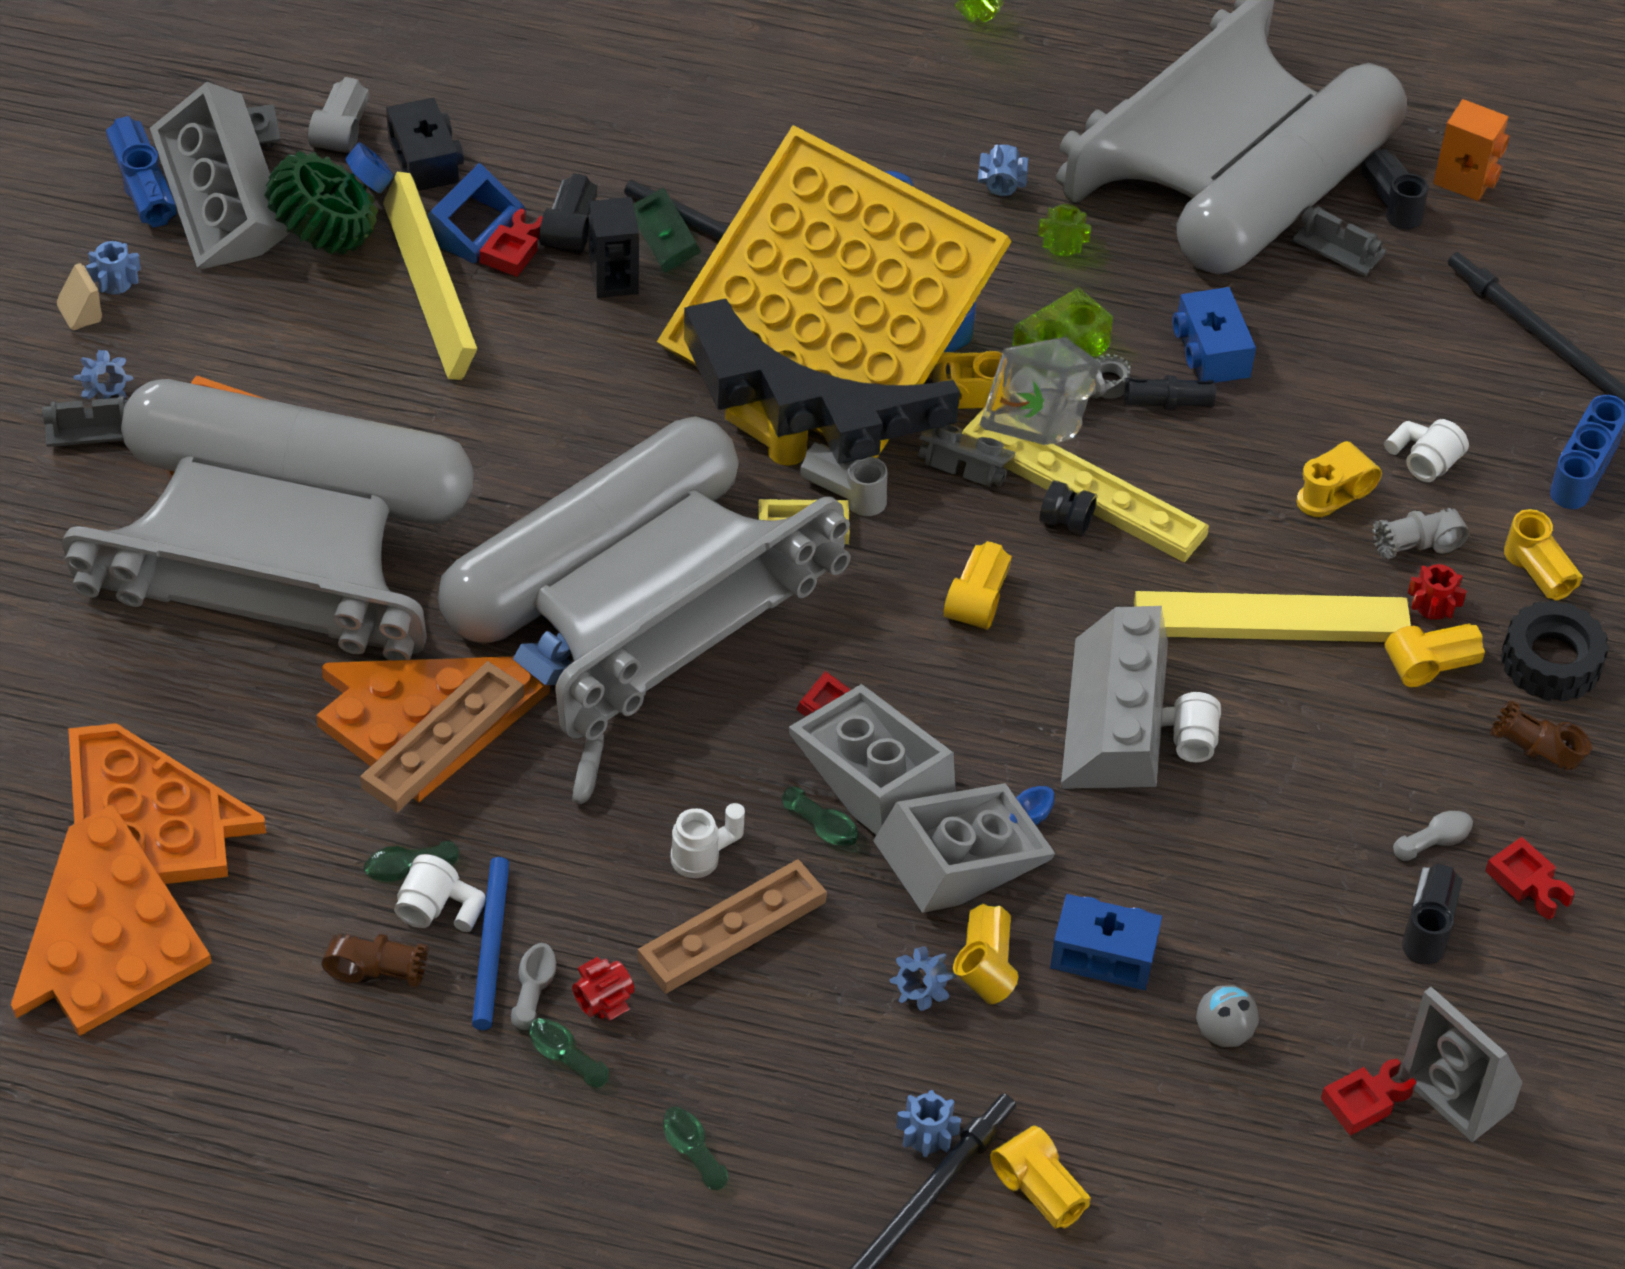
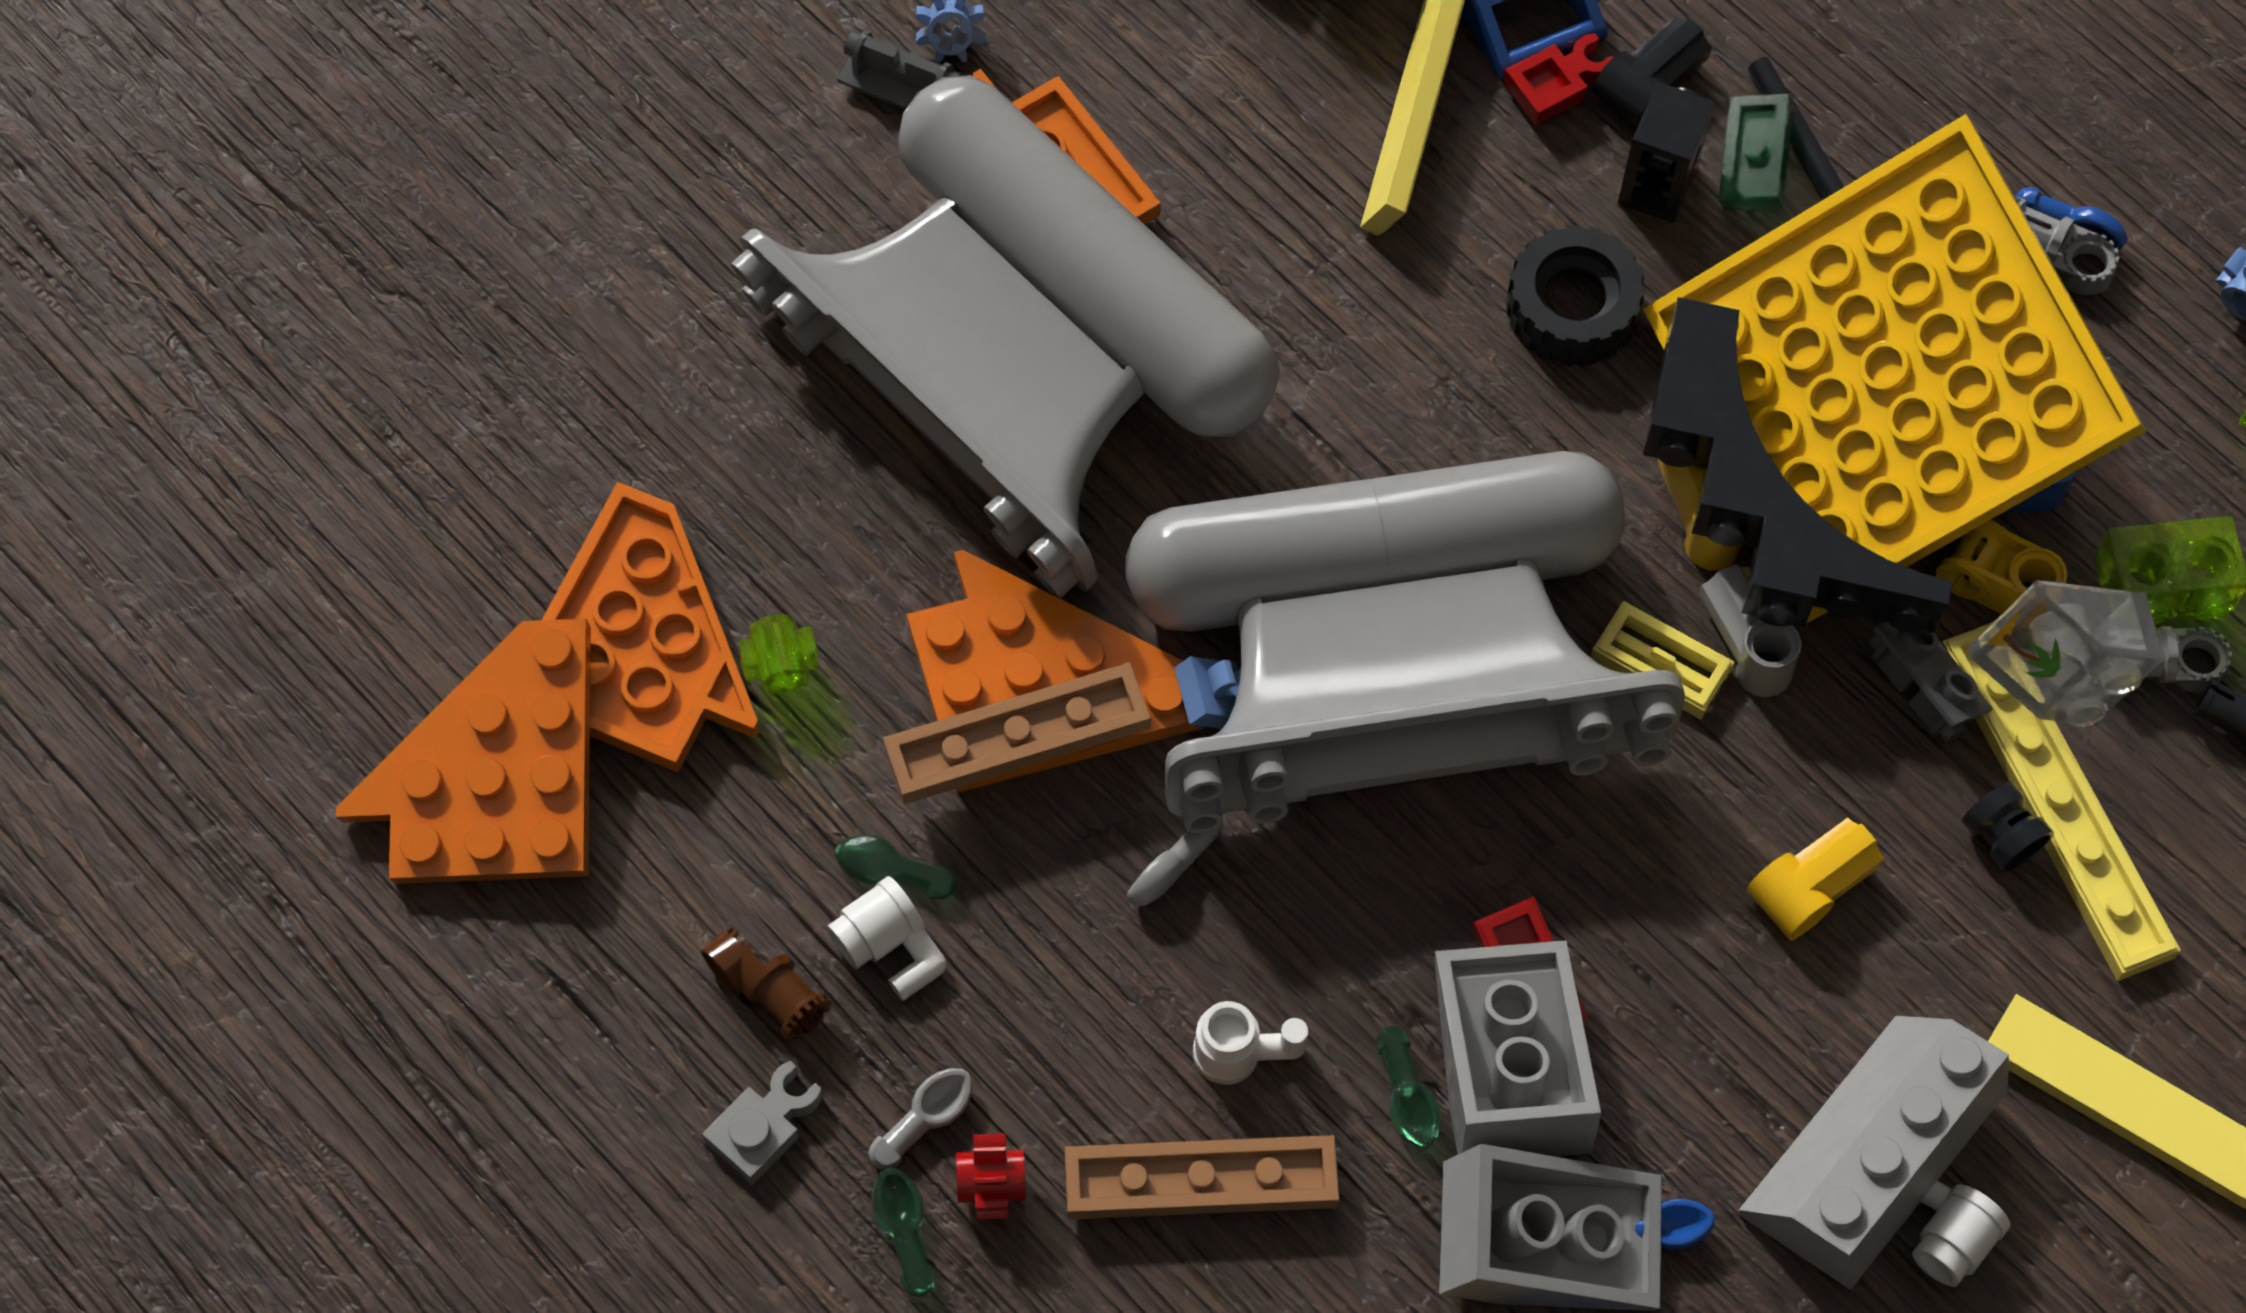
camera: 35 degrees right, 15 degrees up
blue bar [472,857,510,1030] -> none
none -> light grey plate [702,1061,823,1185]
none -> clear neon green gear [739,614,819,694]
none -> black tyre [1506,225,1645,366]

